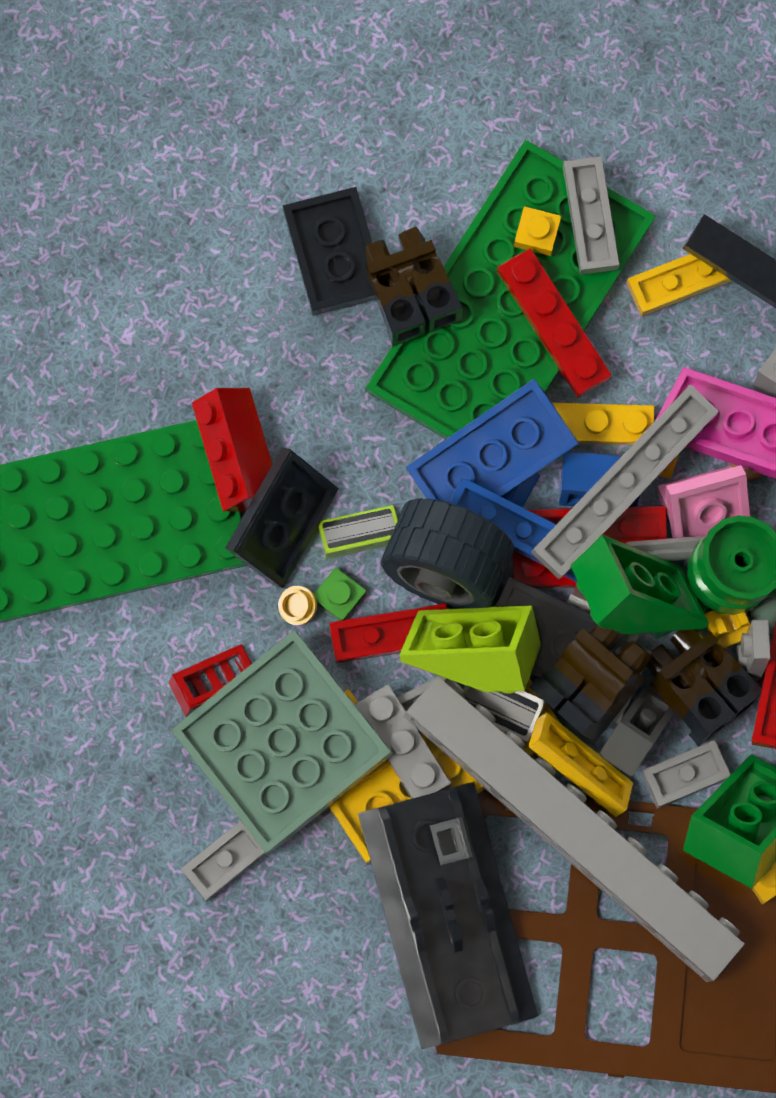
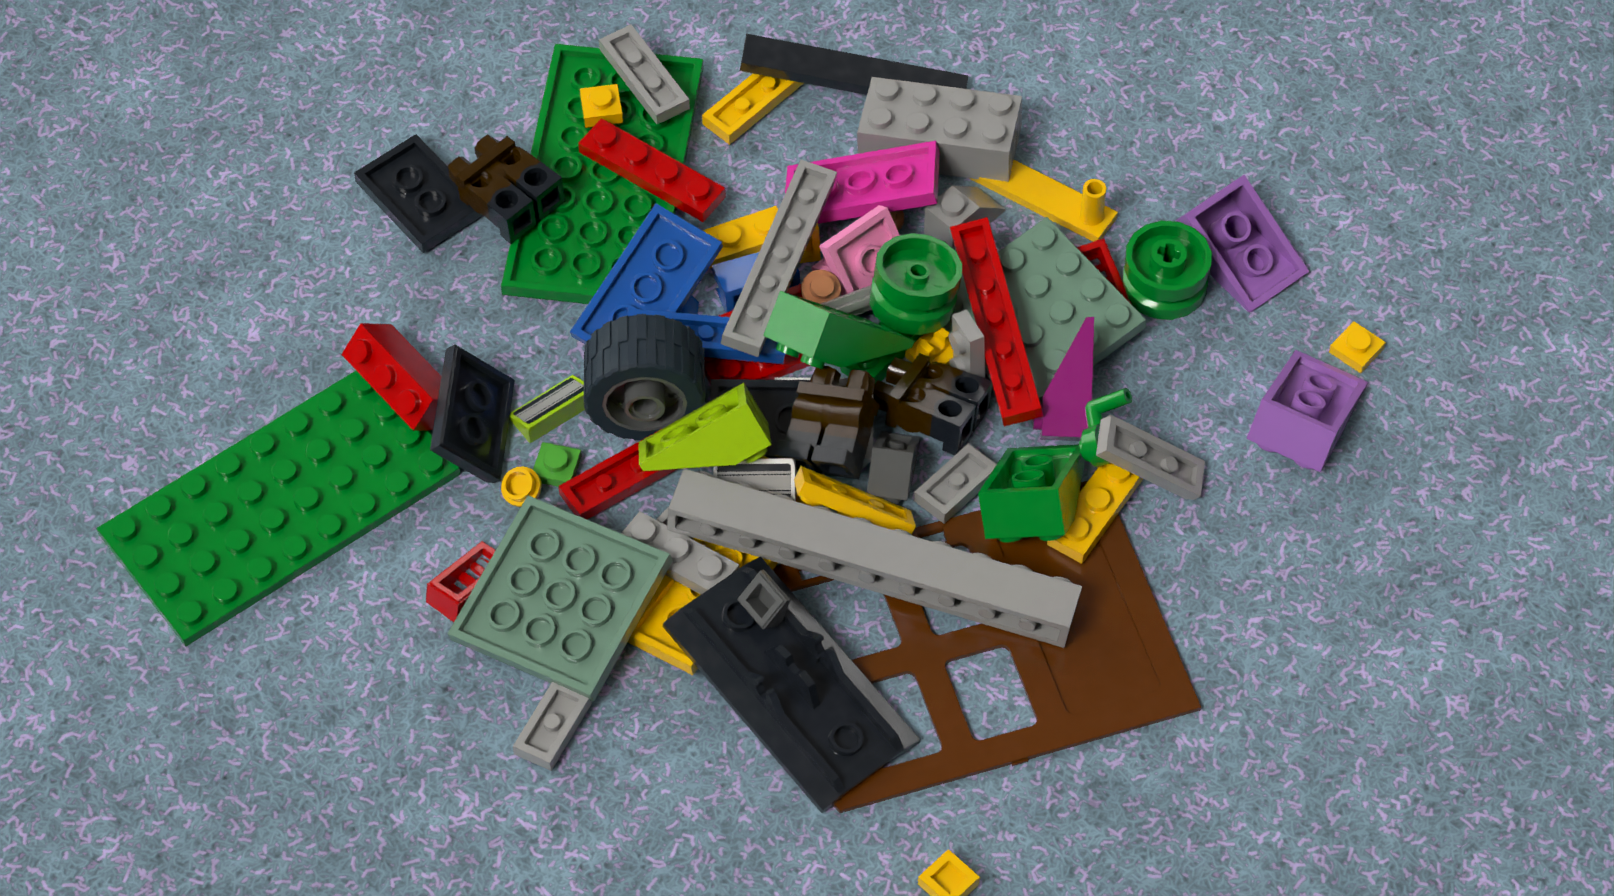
camera: 20 degrees left, 20 degrees down
none -> nougat plate [801,270,841,304]

